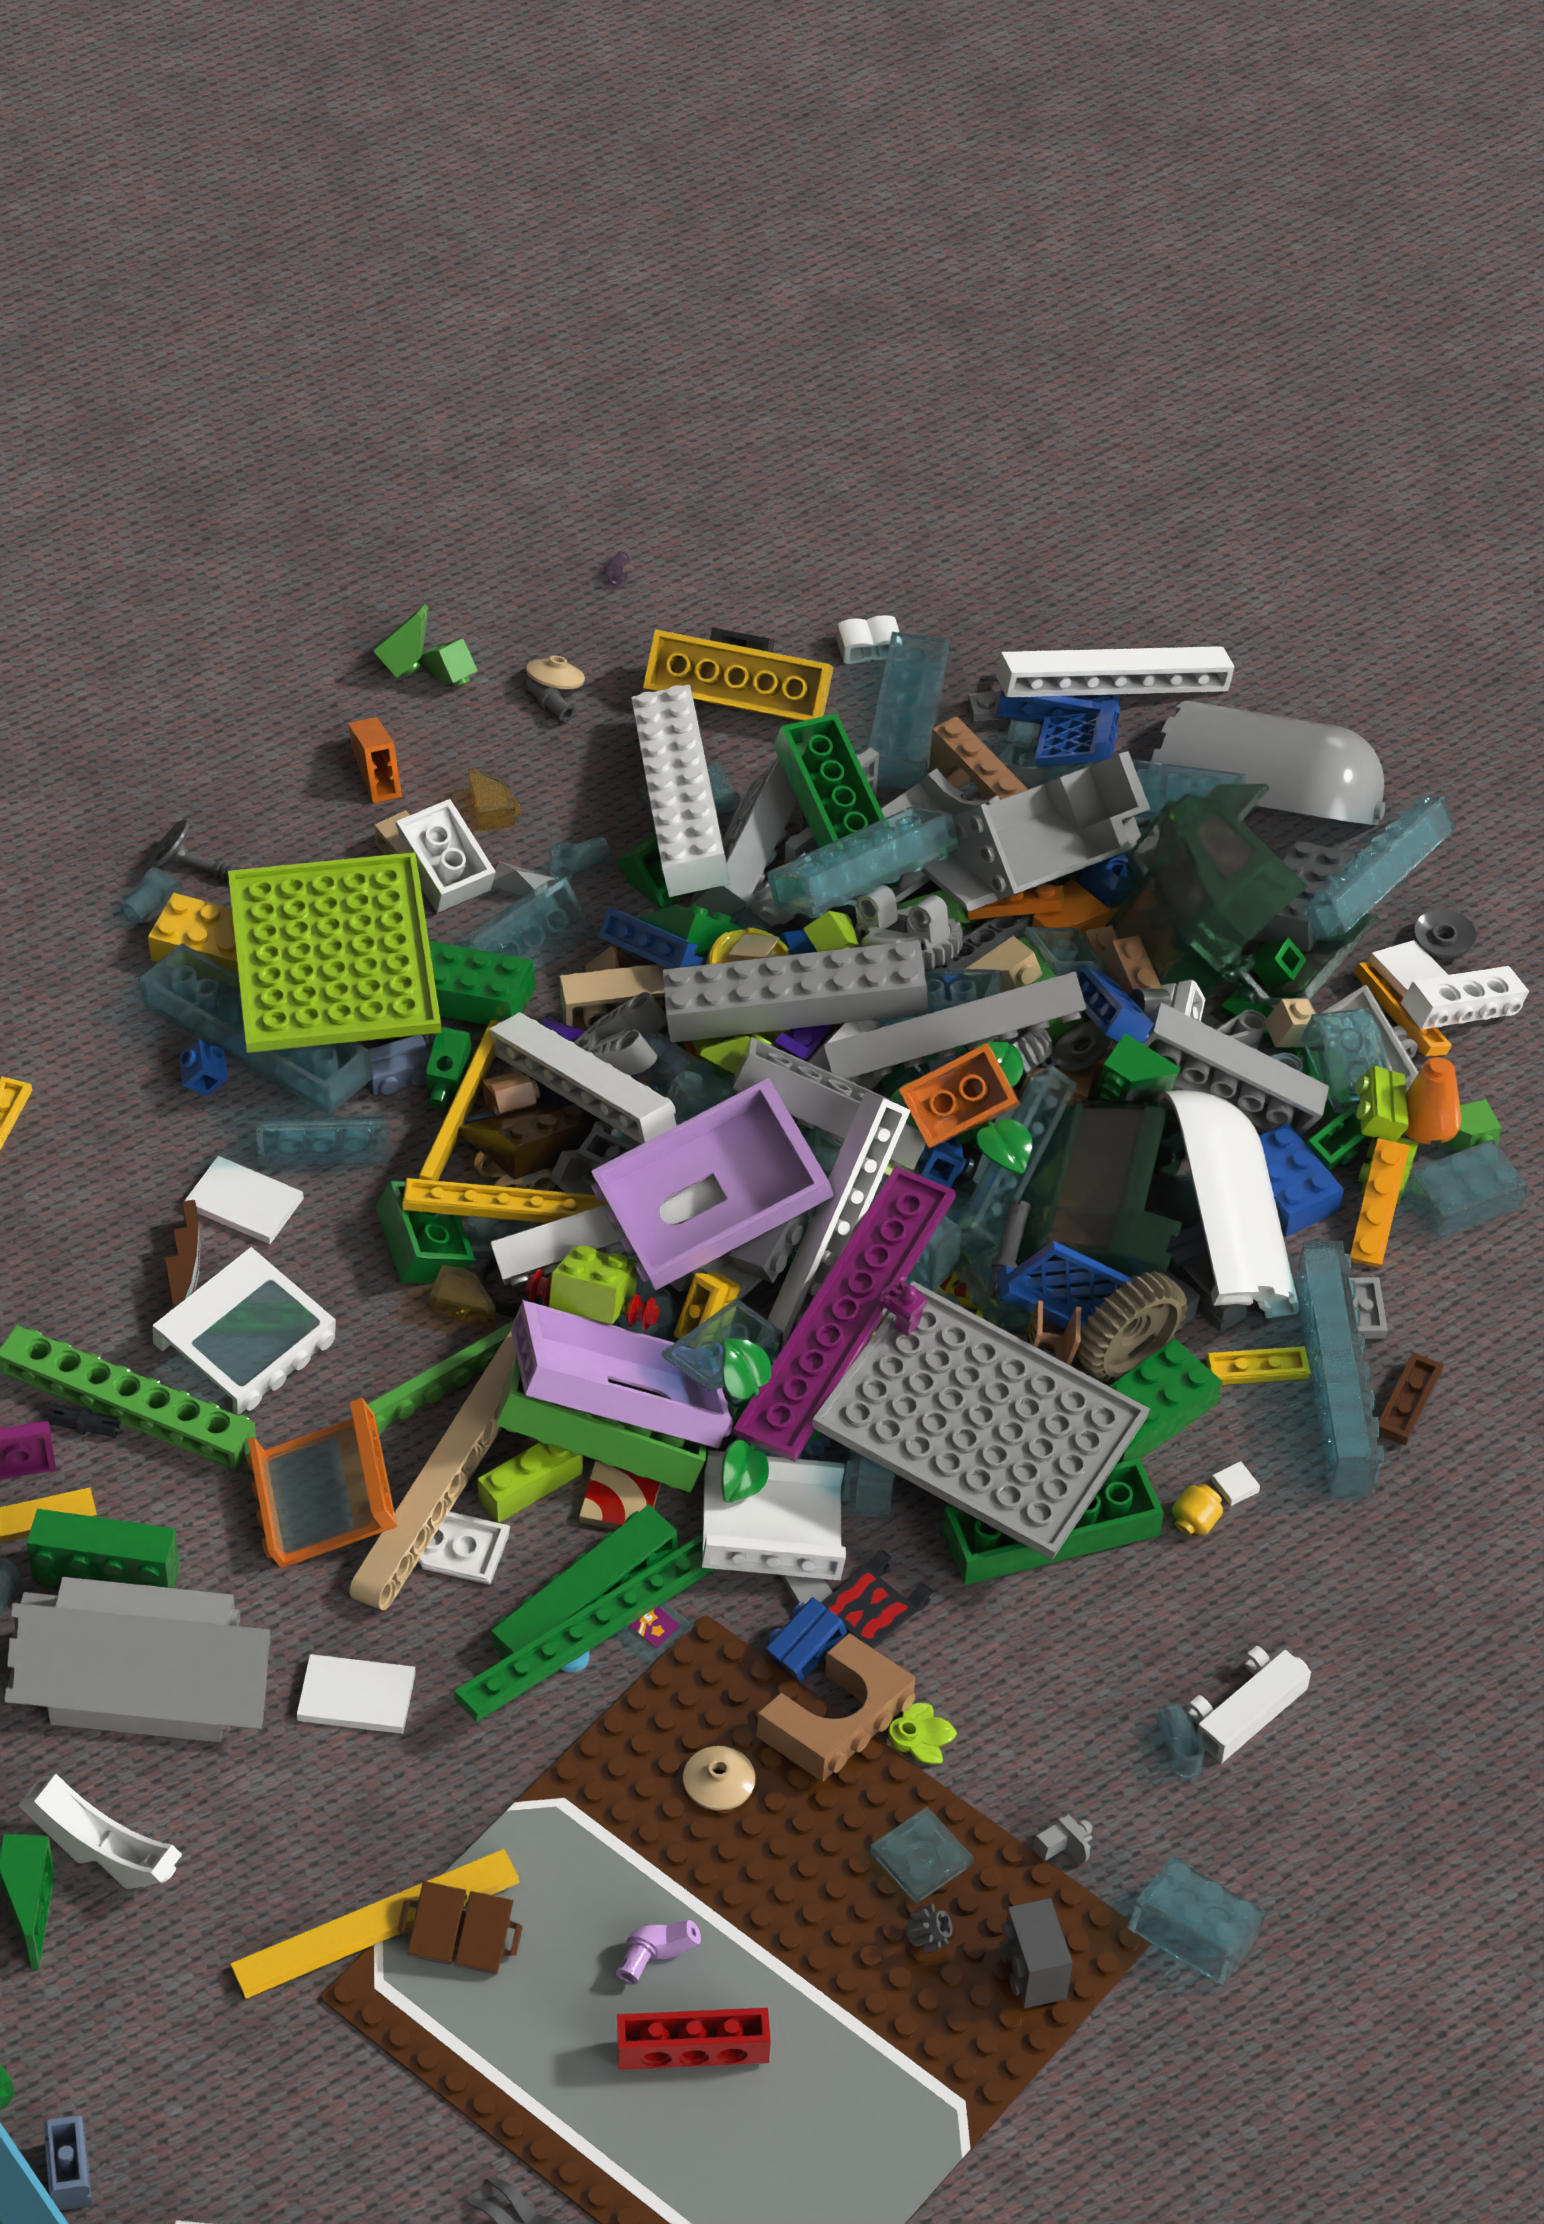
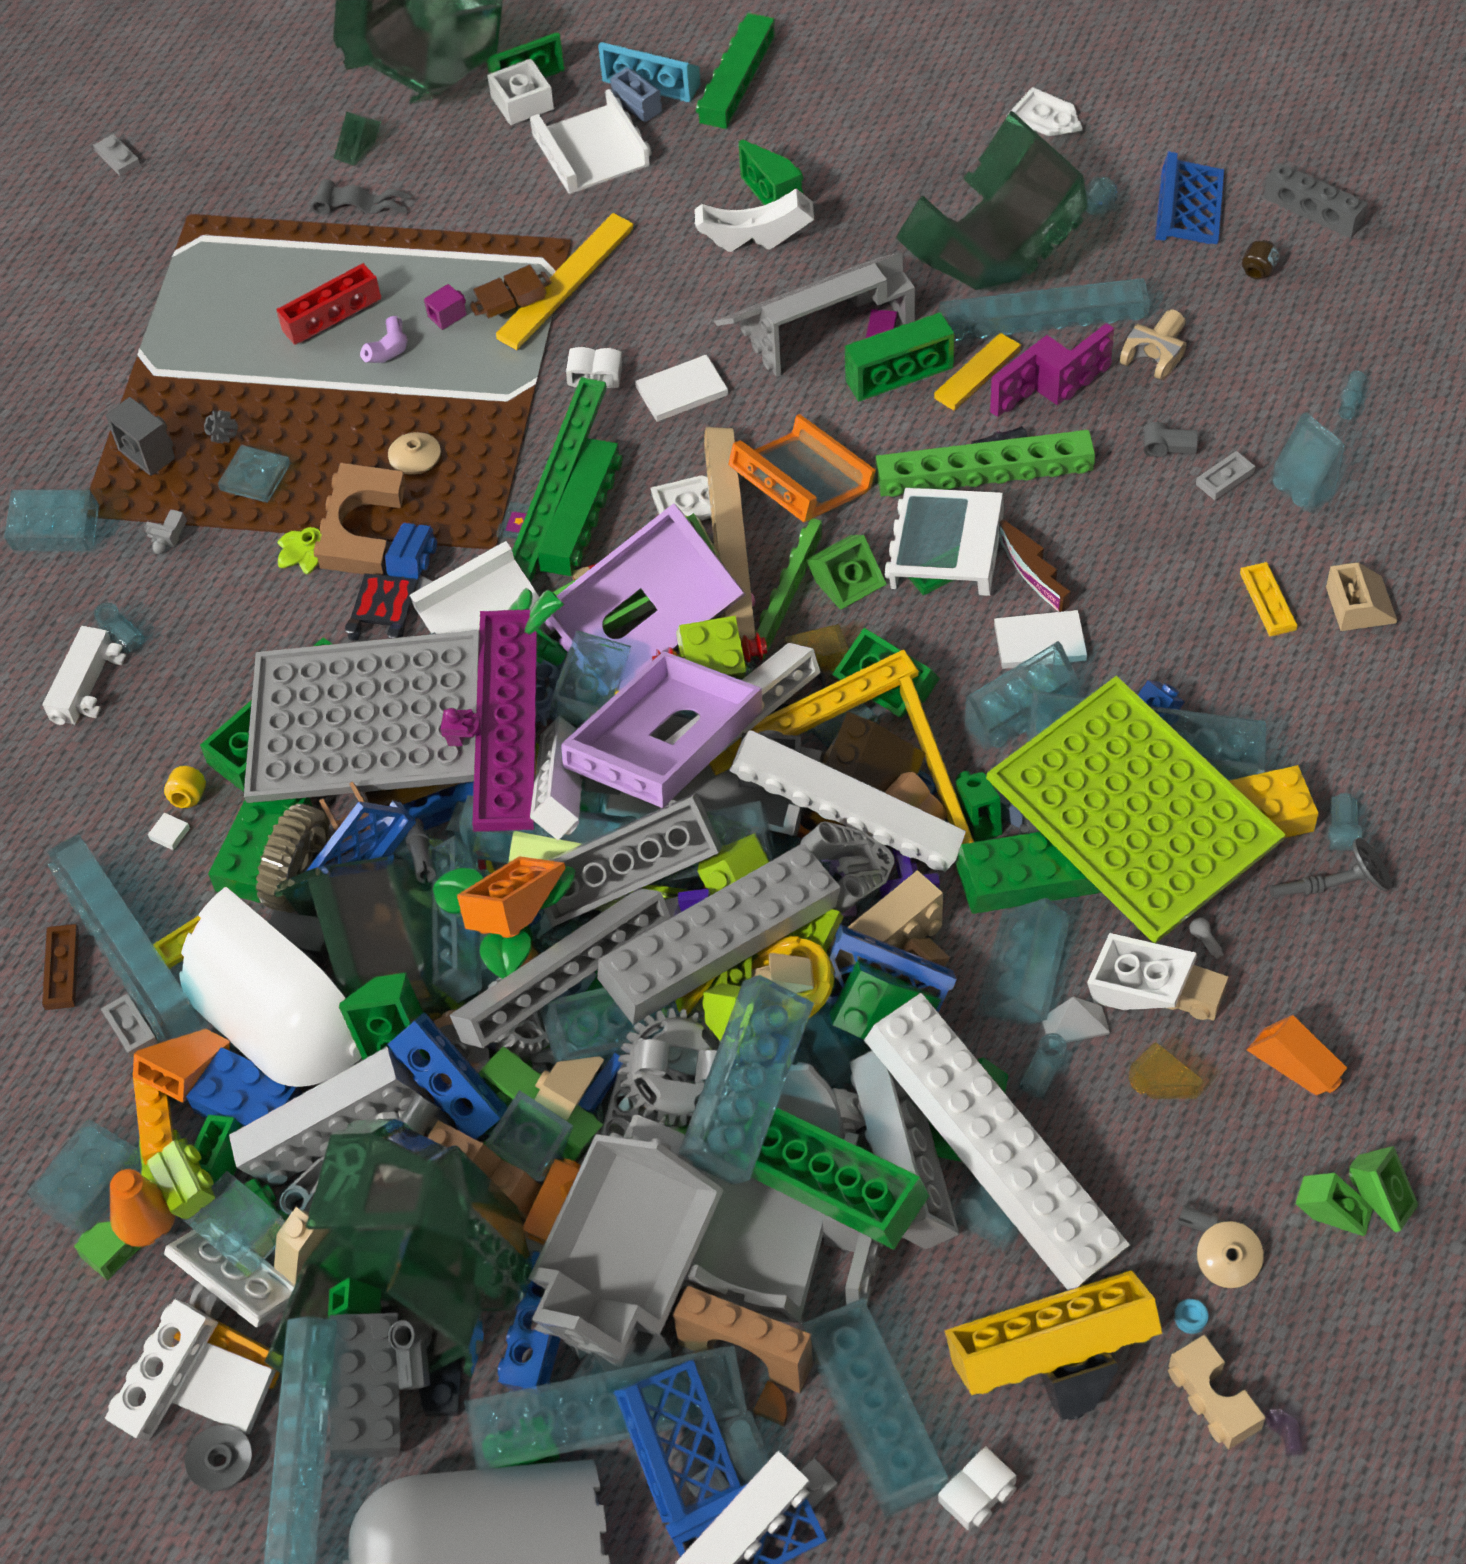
camera: 155 degrees right, 5 degrees up
none -> orange slope [133,1029,230,1103]
none -> magenta brick [424,284,467,330]
none -> white panel [530,89,651,194]
none -> white brick [566,347,622,388]
none -> bright green slope [806,535,886,610]
none -> tan arch [1168,1335,1265,1450]
none -> medium azure tile [1174,1299,1209,1334]

